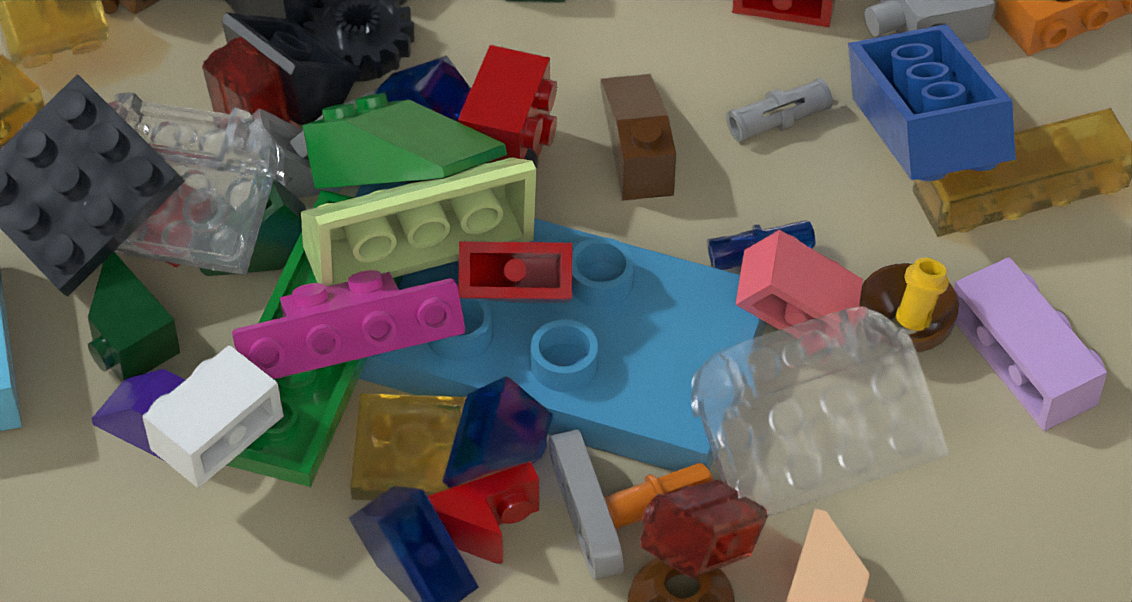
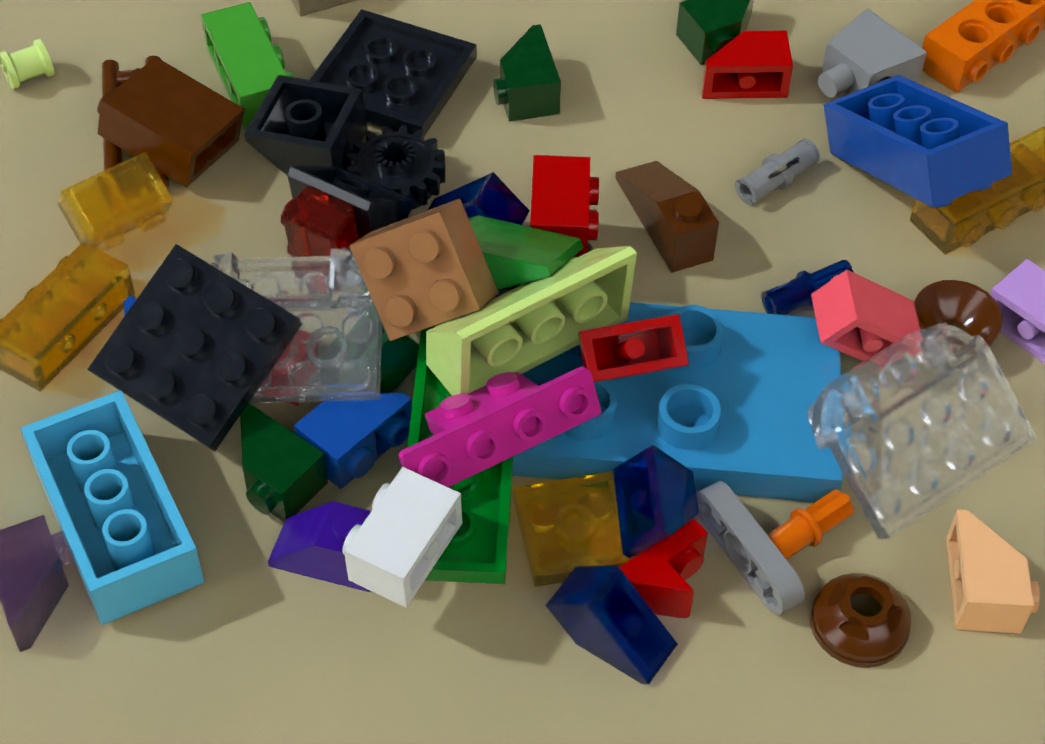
camera: 15 degrees left, 0 degrees up
clear red brick [640,479,768,579] -> none
yellow pin [896,258,949,331] -> none
none -> blue slope [294,393,412,489]
none -> medium nougat brick [349,198,499,341]

